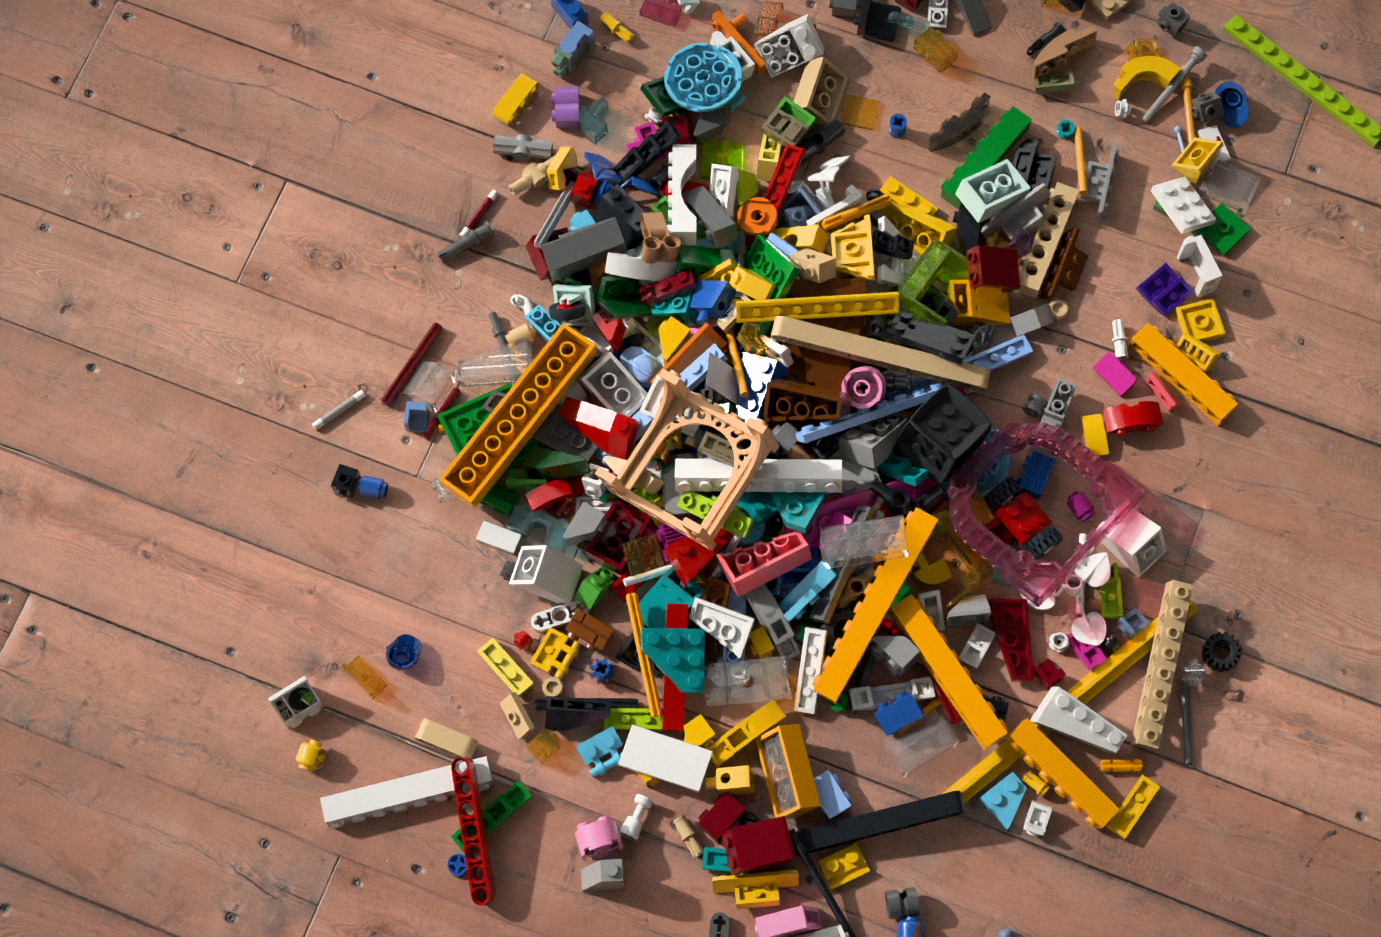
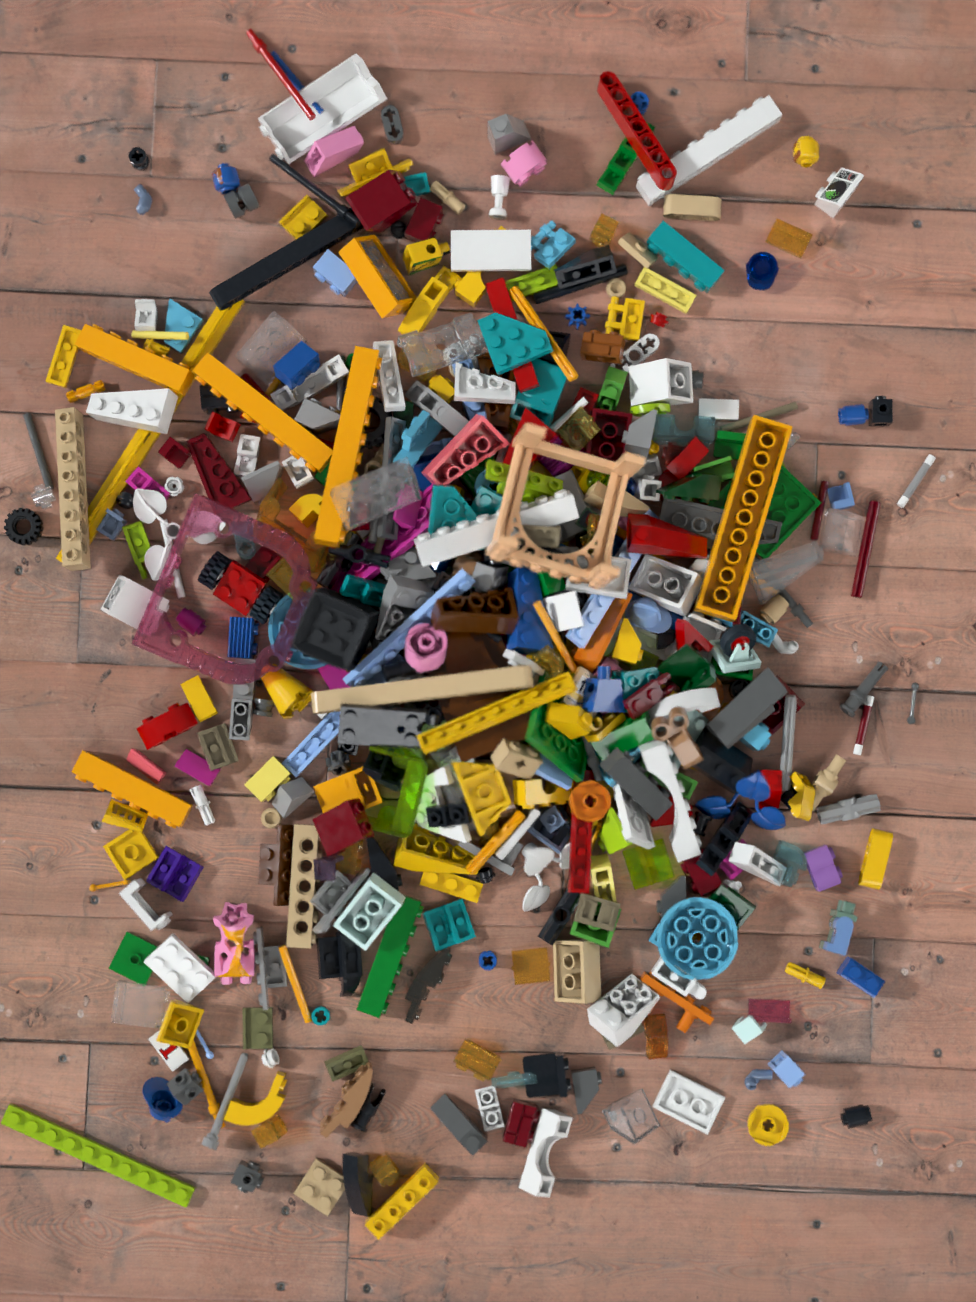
camera: 155 degrees right, 15 degrees up
none -> light orange hinge [89,879,131,892]
none -> light yellow bar [132,331,189,340]
none -> dark tan plate [196,723,239,771]
none -> red bracket [205,412,241,443]
none -> bright pink hips [213,902,256,985]
none -> olive plate [242,1007,273,1049]
none -> light yellow brick [244,756,292,802]
none -> yellow cone [260,664,314,719]
none -> teal slope [422,899,476,951]
none -> lime tile [630,403,671,417]
none -> teal brick [646,221,725,293]
none -> dark tan bar [720,402,798,432]
none -> white slope [728,842,787,886]
none -> dark grey hinge [907,682,919,724]

